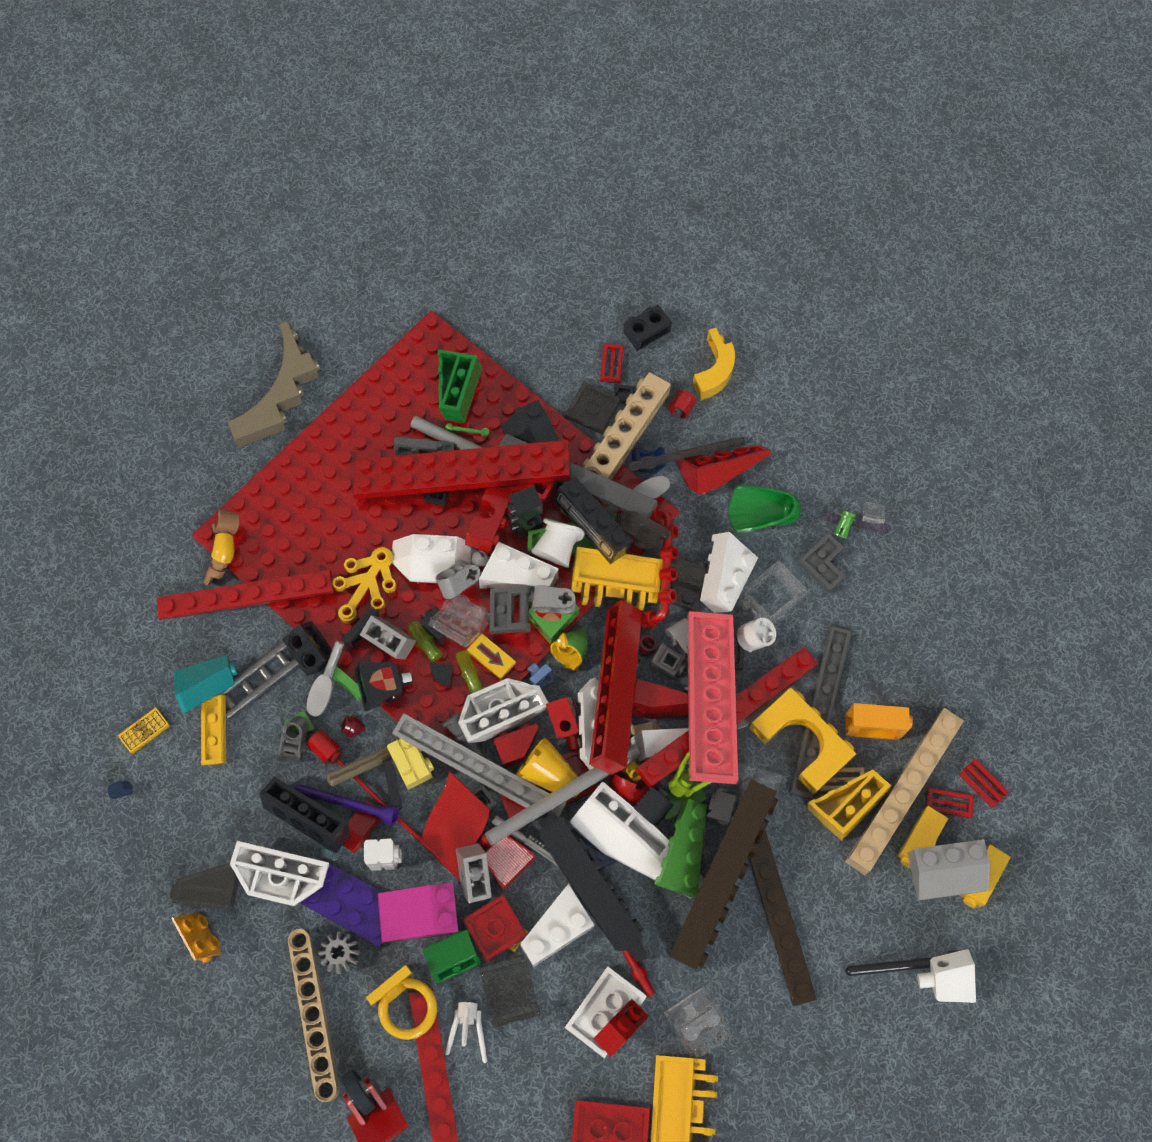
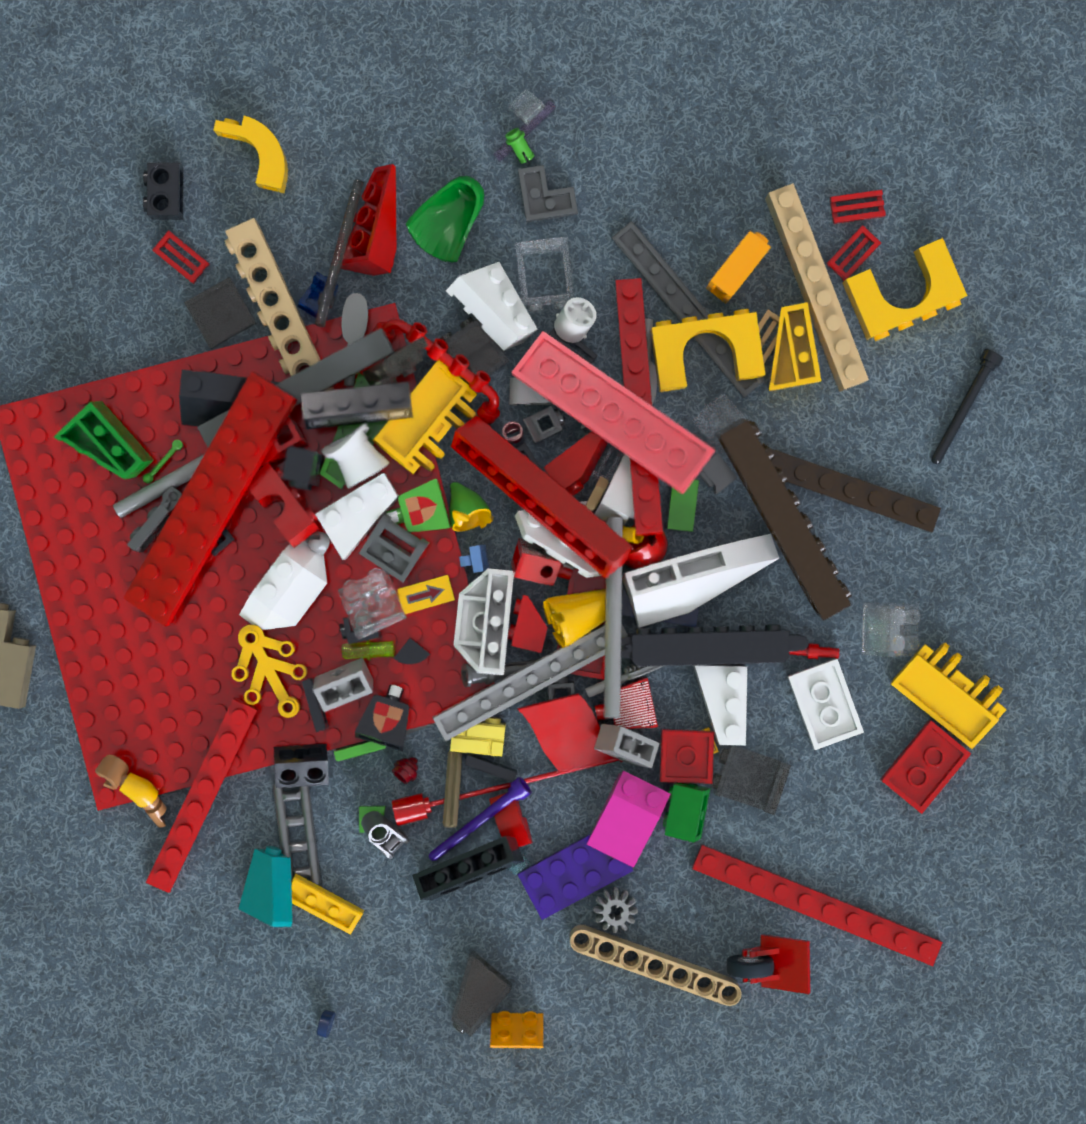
camera: 55 degrees left, 20 degrees up
yellow tile [118,707,170,754] -> none
white wedge [230,841,329,906] -> none
light grey piece [307,640,344,716] -> none
white brick [364,839,402,871] -> none
yellow tile [366,965,437,1040] -> none
light grey piece [435,560,481,599] -> none
white plant [445,1002,487,1063] -> none
clear neon green axle [456,650,484,694] -> none
light grey piece [532,585,576,614] -> none
red slope [593,999,649,1057] -> none
black tile [614,384,635,405] -> none
black brick [634,787,674,826] -> none
bright green wing [654,799,707,898] -> none
red piece [668,389,696,419] -> none
lime plant [668,752,712,798] -> none
light grey slope [907,839,990,901] -> none
white torso [917,949,976,1003] -> none

